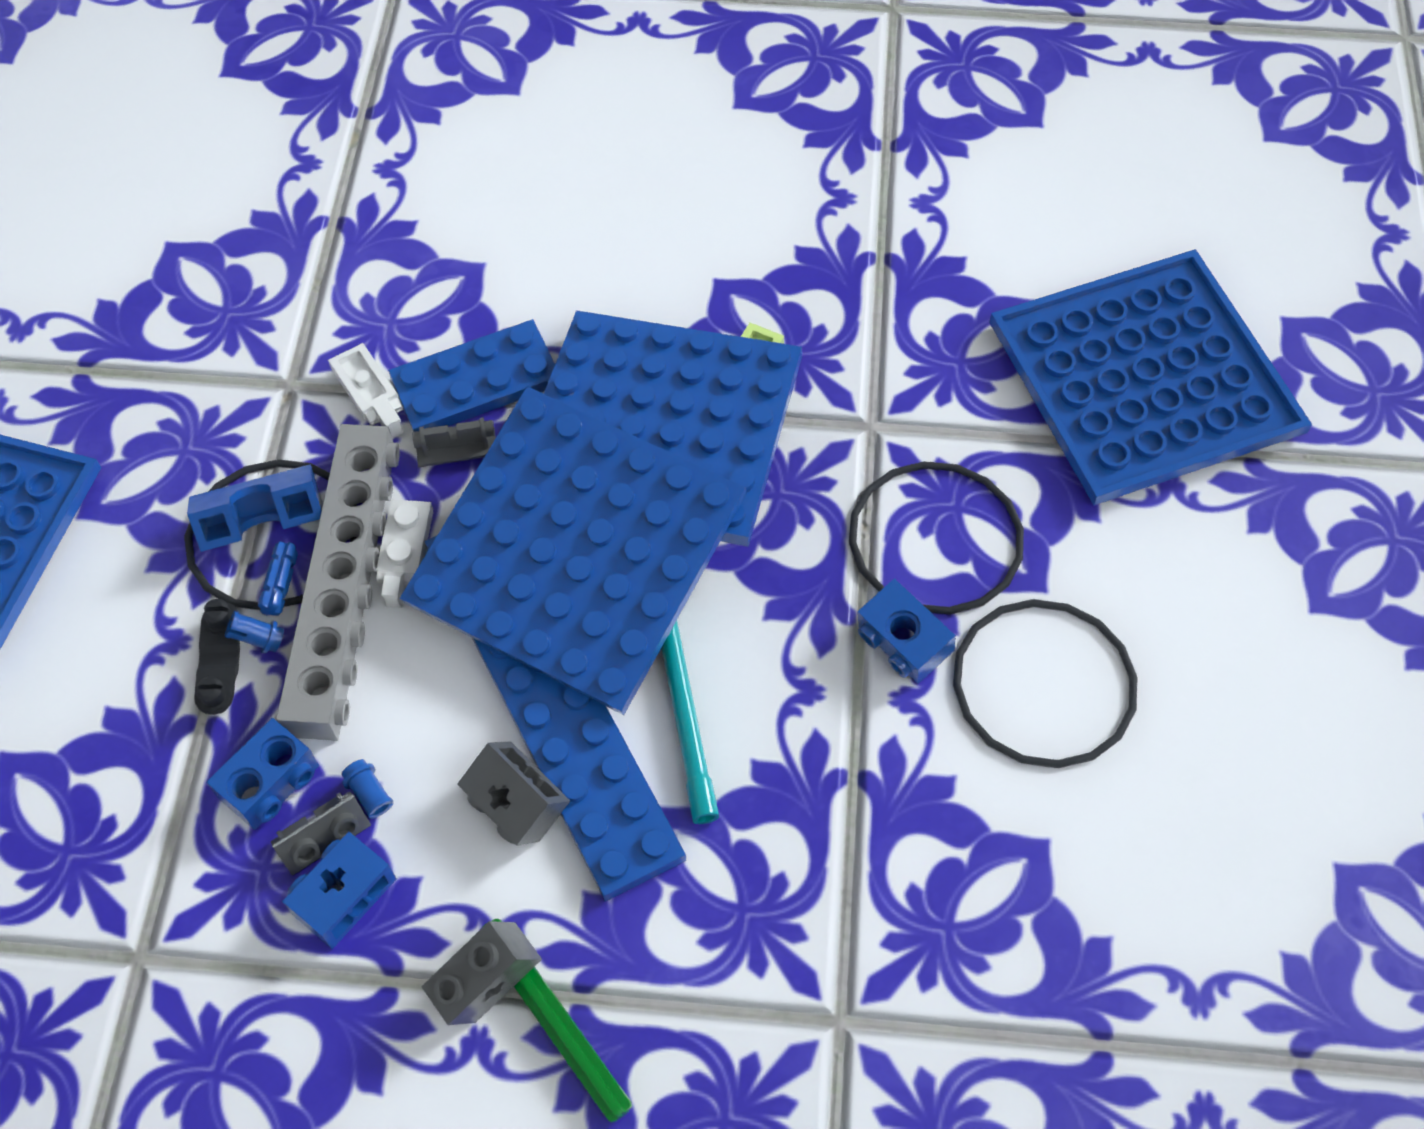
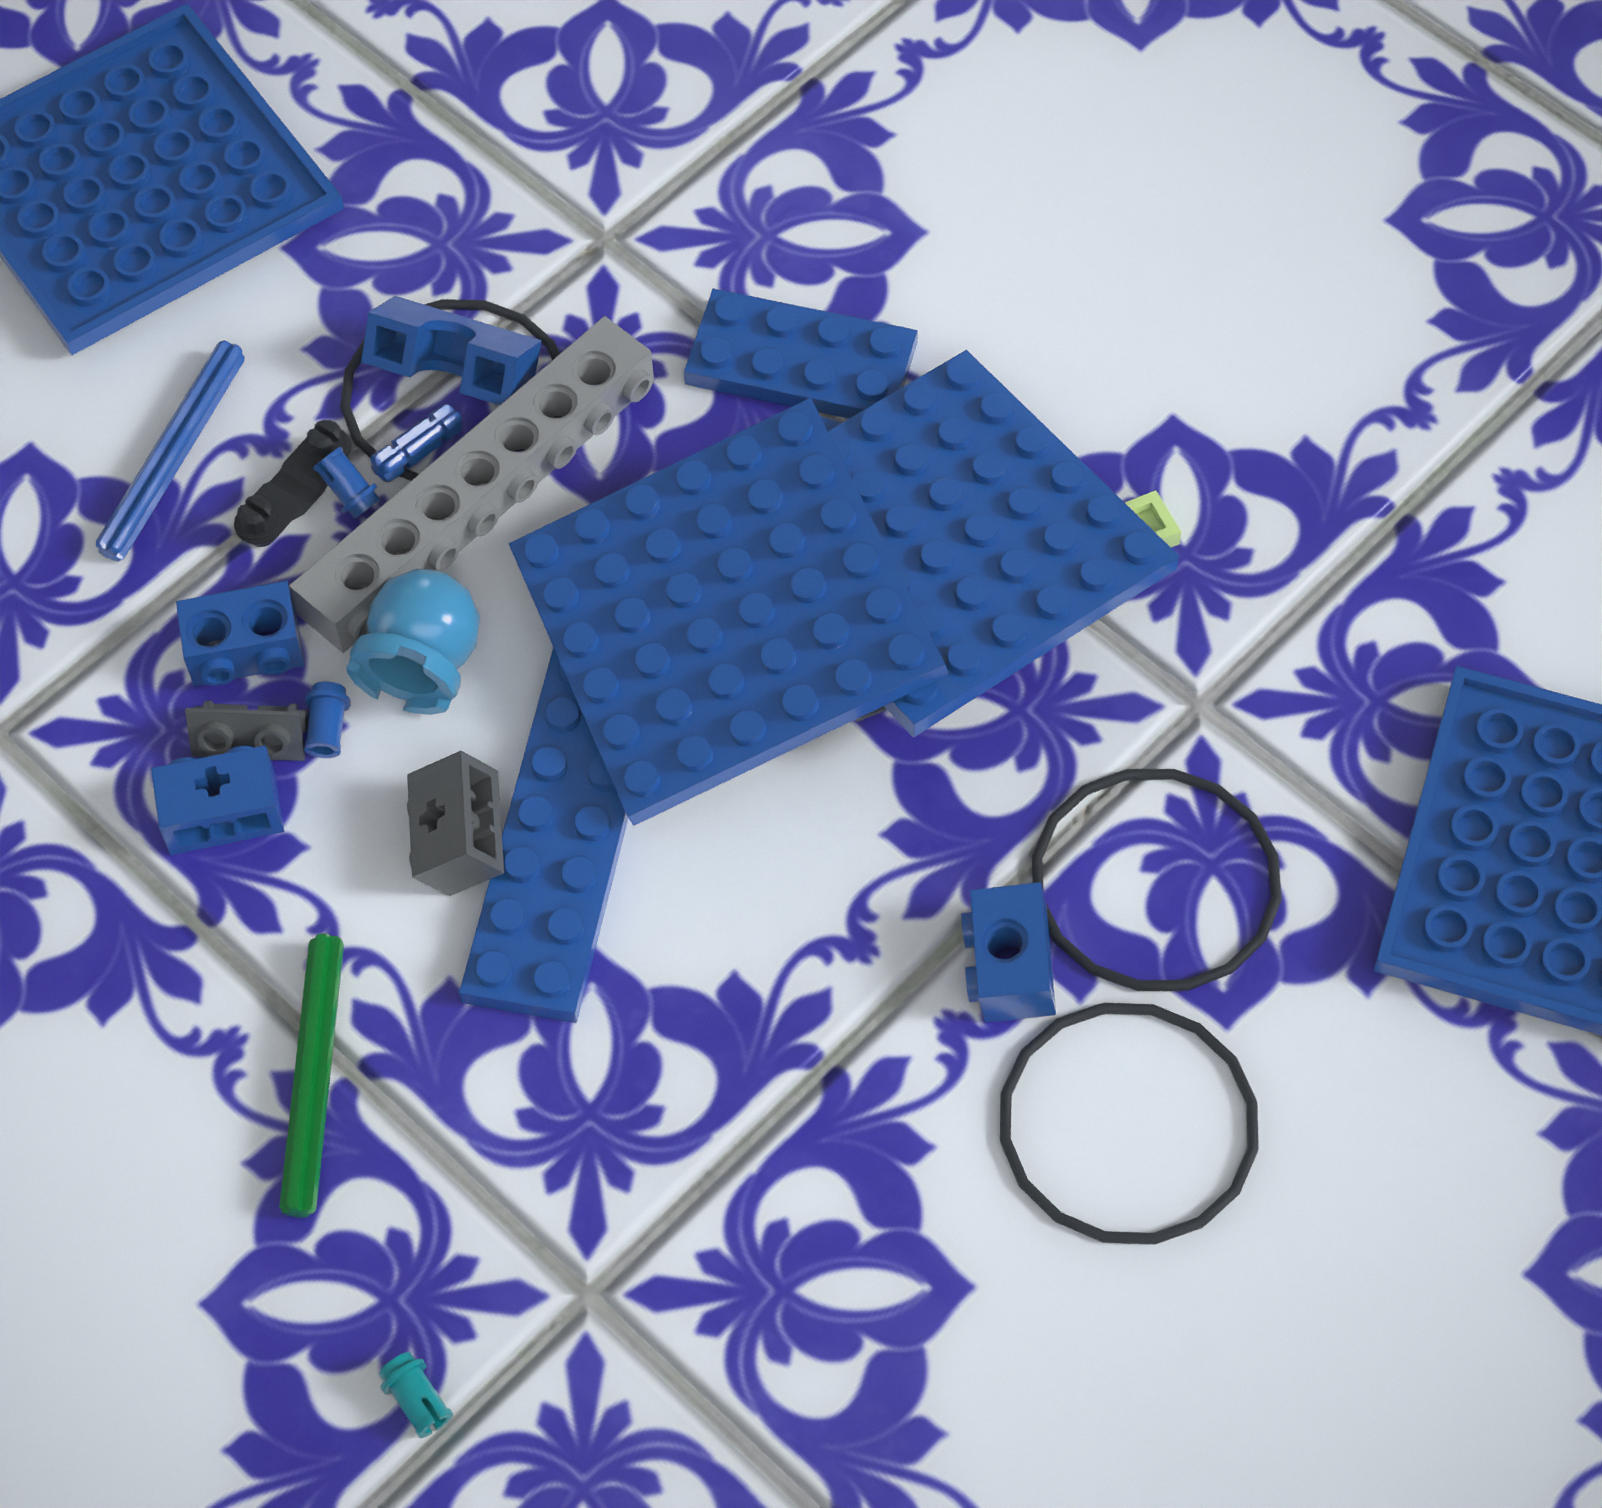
camera: 40 degrees right, 0 degrees up
white hinge [328,343,405,439] -> none
white hinge [376,499,433,608] -> none
dark grey hinge [412,417,496,467] -> none
dark grey brick [421,921,542,1025] -> none
teal piece [661,621,719,824] -> none
none -> axle [96,340,245,562]
none -> dark azure tile [346,569,480,715]

